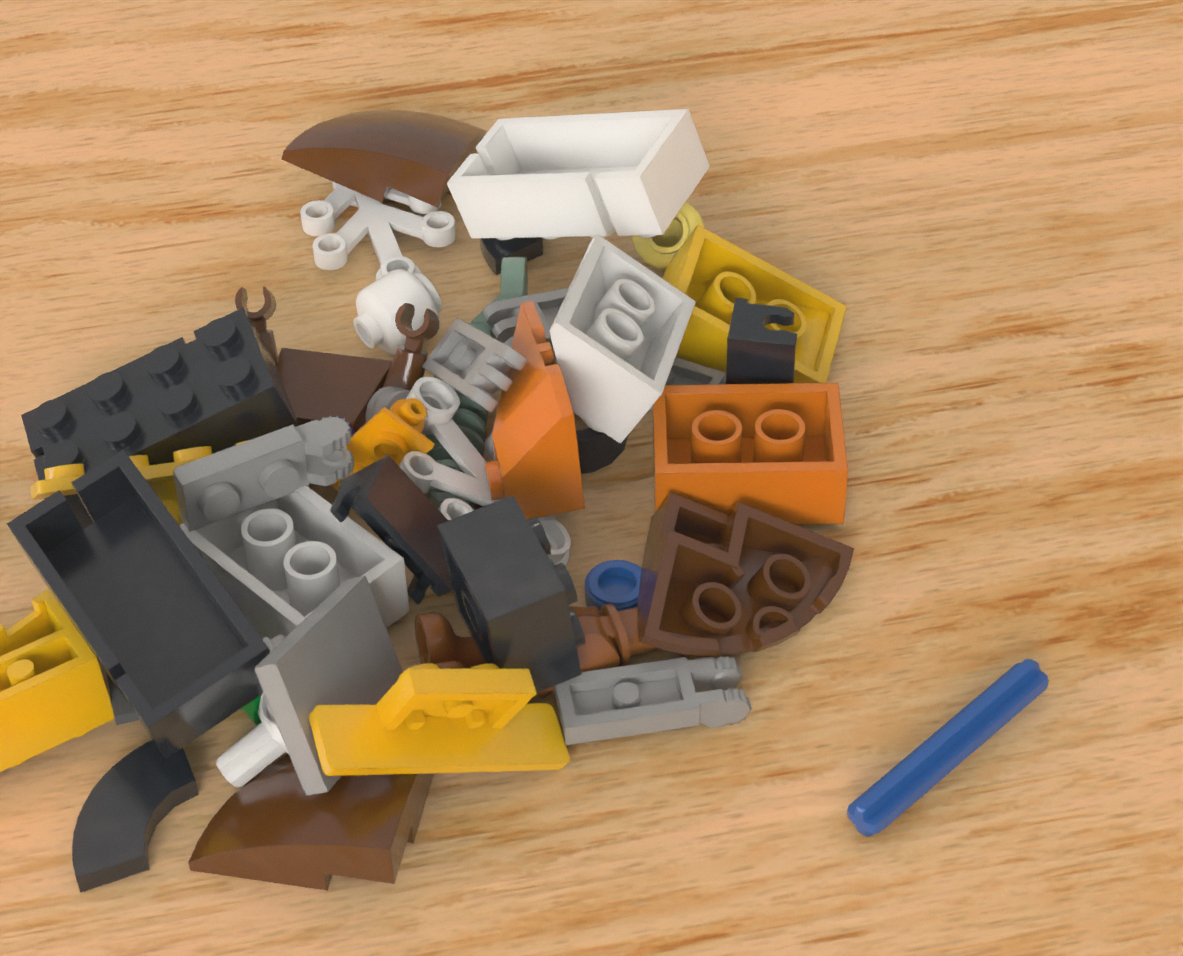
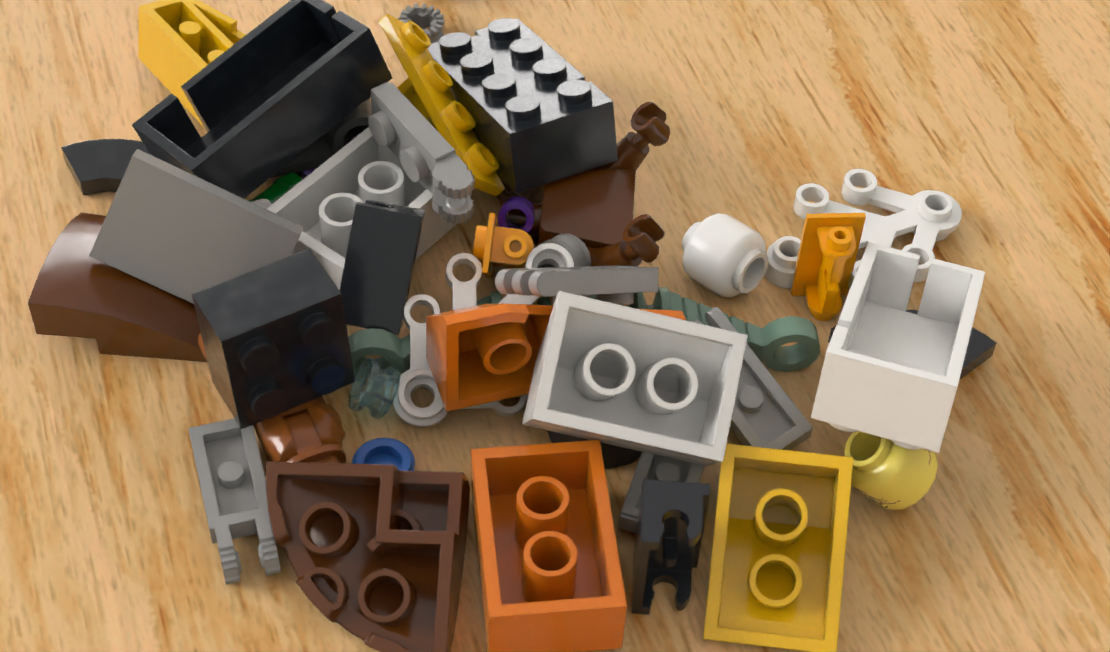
camera: 80 degrees right, 5 degrees up
reddish brown brick [281,110,487,208] -> none
yellow bracket [309,663,570,776] -> none
none -> light orange hinge [790,213,866,321]

